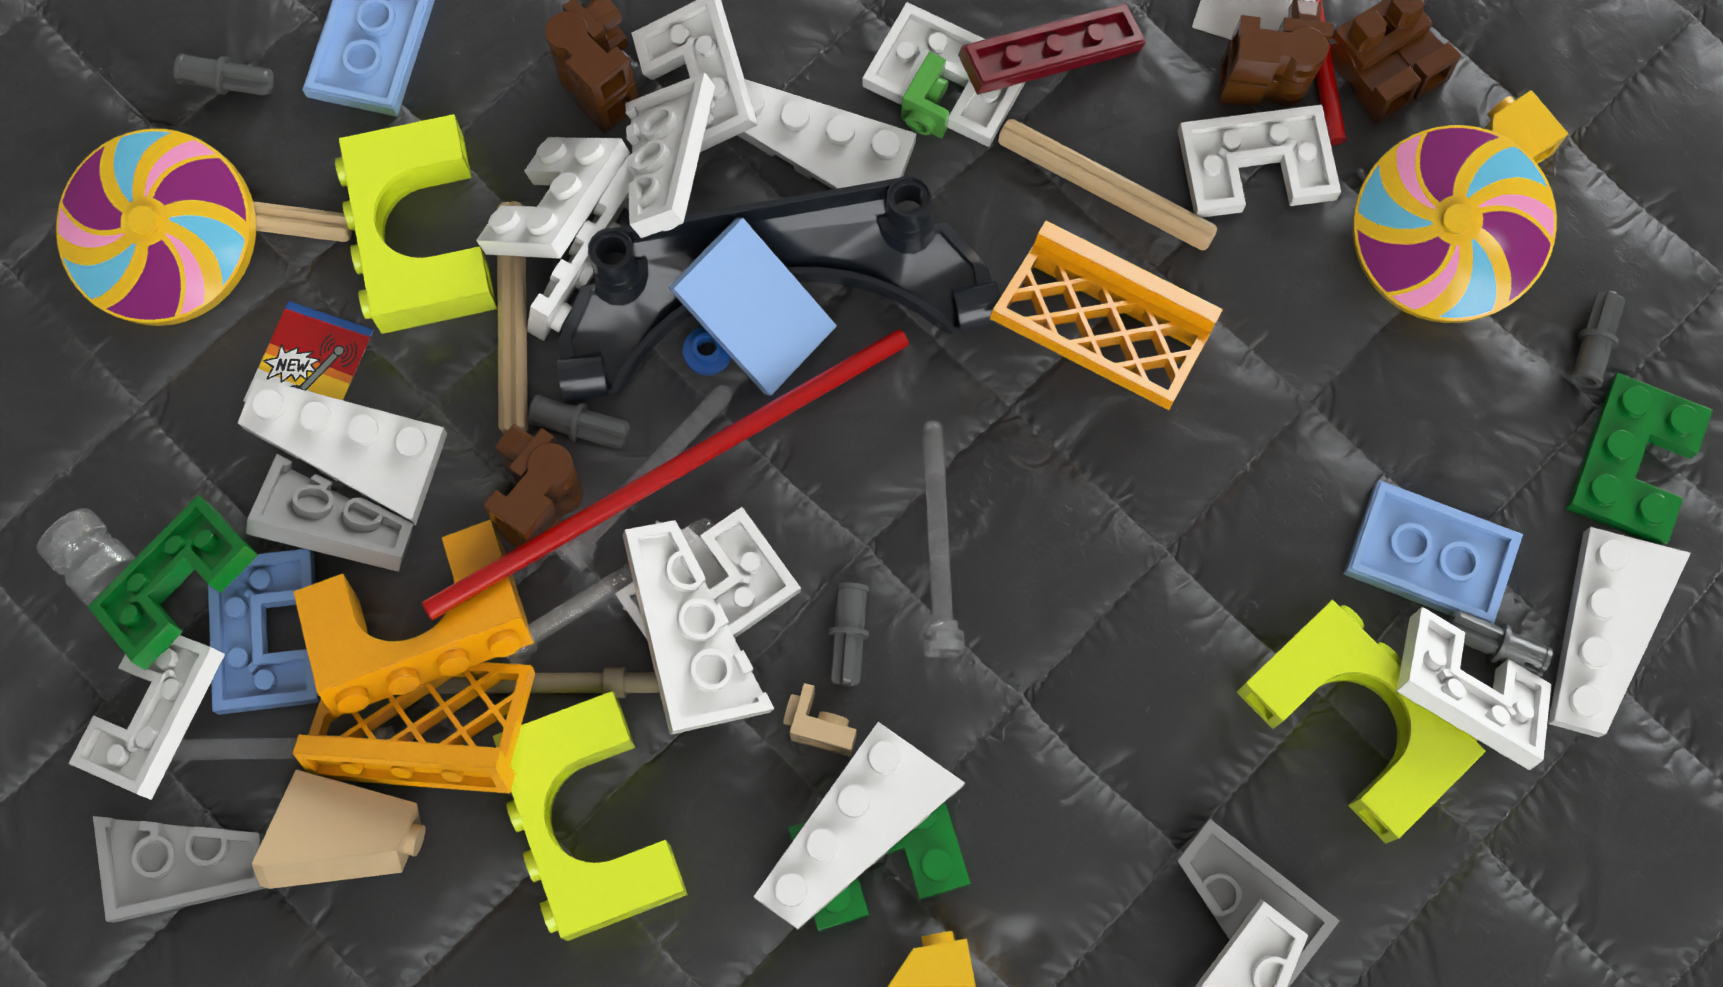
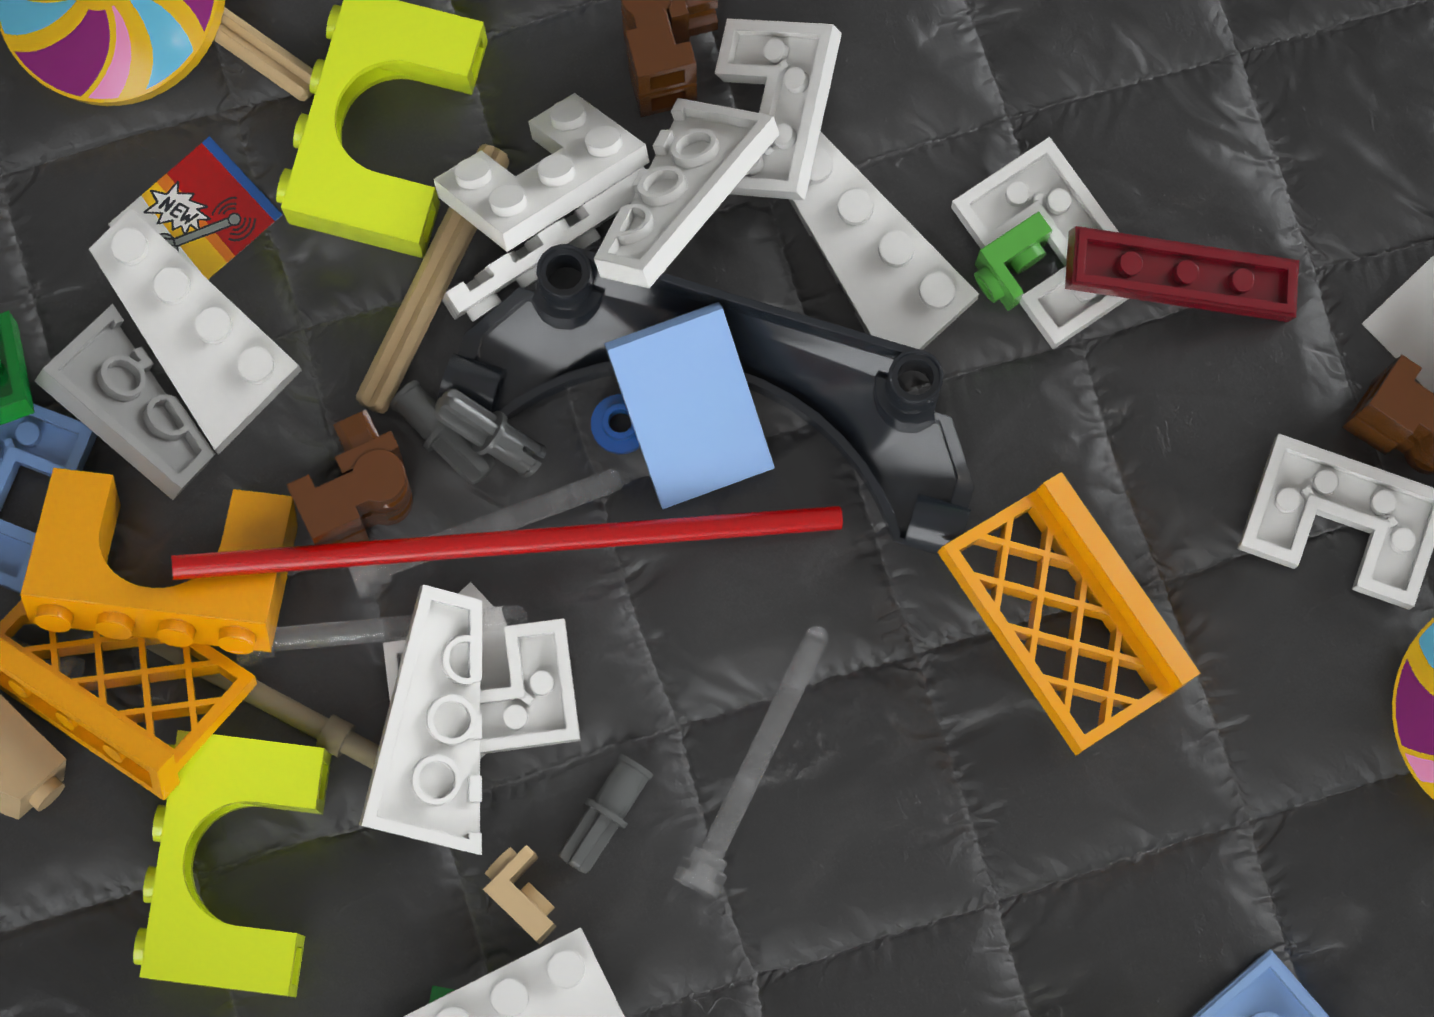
camera: 30 degrees right, 5 degrees up
tan axle [998,119,1217,250] -> none
none -> dark grey axle [434,389,546,478]

